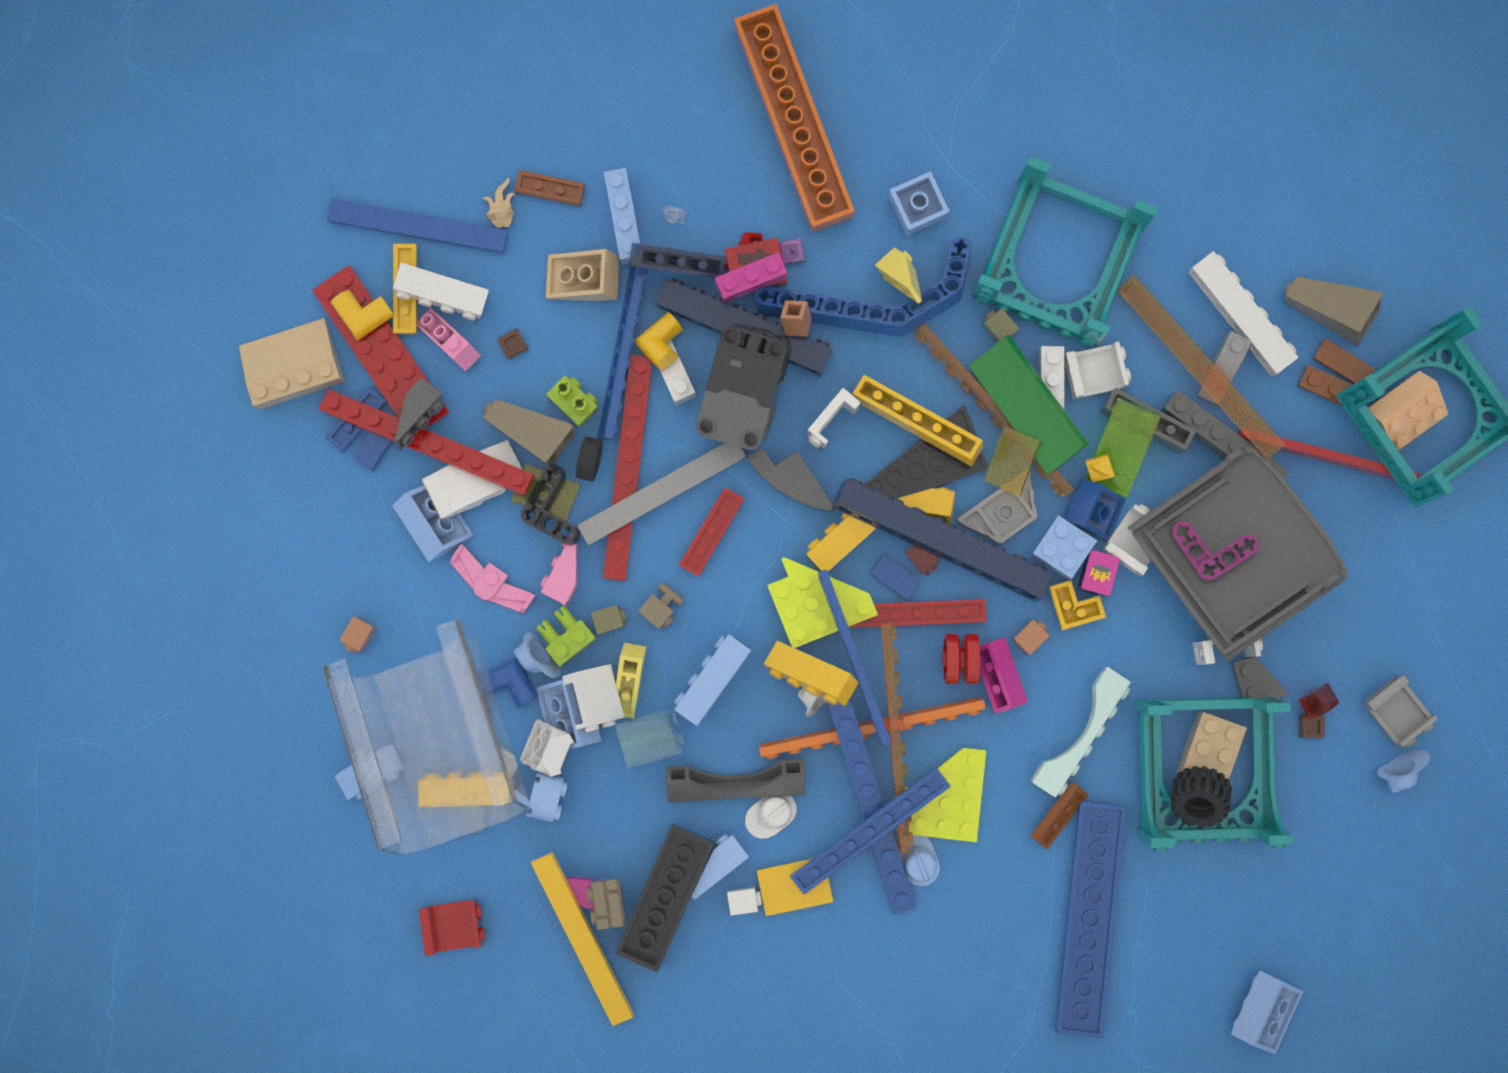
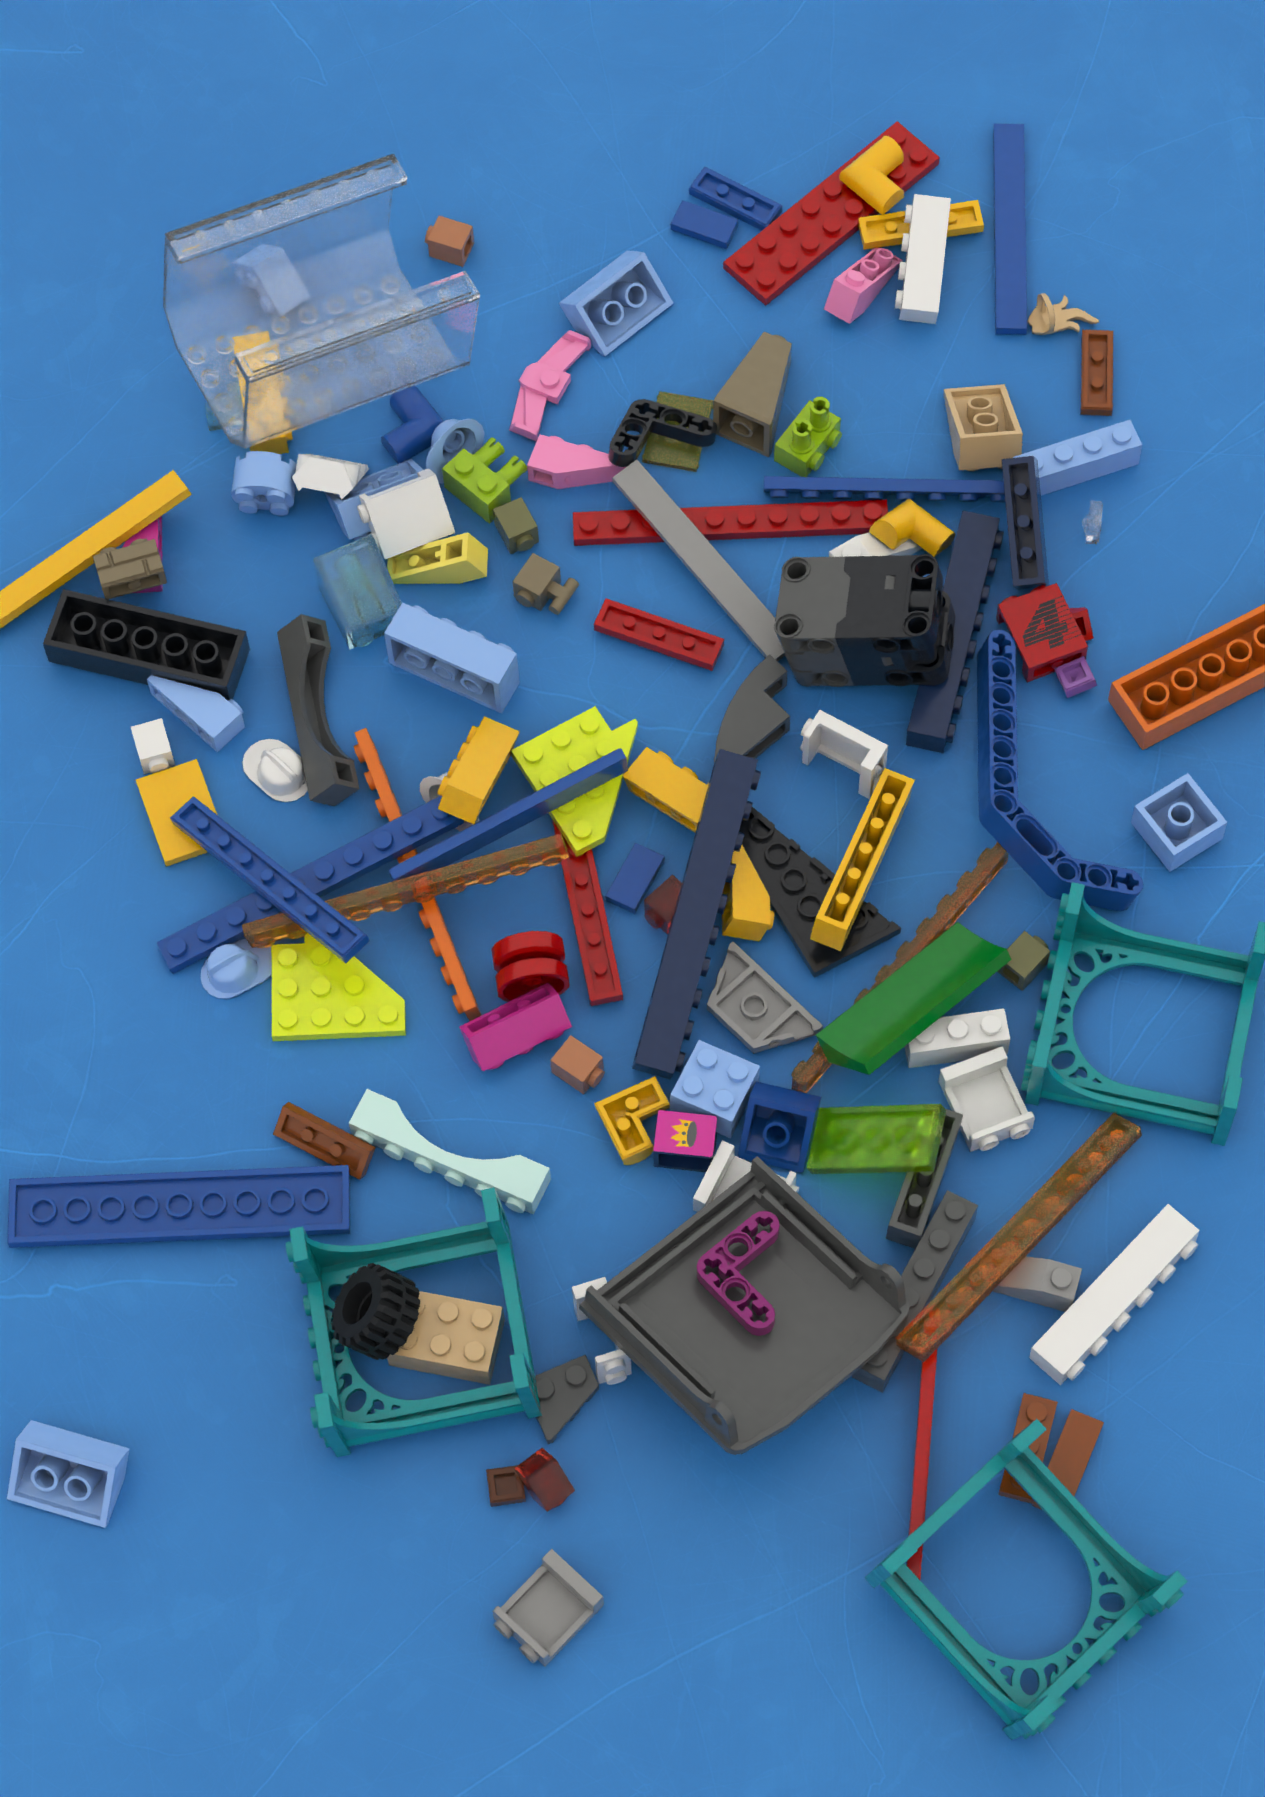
camera: 80 degrees right, 20 degrees down
tan slope [239,318,345,410] -> none
red plate [318,389,534,497] -> none
dark grey slope [395,378,444,451] -> none
red panel [419,899,486,956] -> none
white slope [422,440,522,520] -> none
reddish brown tile [497,329,528,360] -> none
black tyre [575,436,603,482] -> none
dark pink brick [715,252,787,303] -> none
nougat brick [780,300,812,337] -> none
light yellow slope [875,247,922,304] -> none
clear yellow piece [984,426,1041,496] -> none
yellow tile [1086,454,1115,482] -> none
dark tan slope [1284,277,1383,346] -> none
light nougat brick [1368,371,1448,451] -> none
light blue piece [1377,750,1430,793] -> none

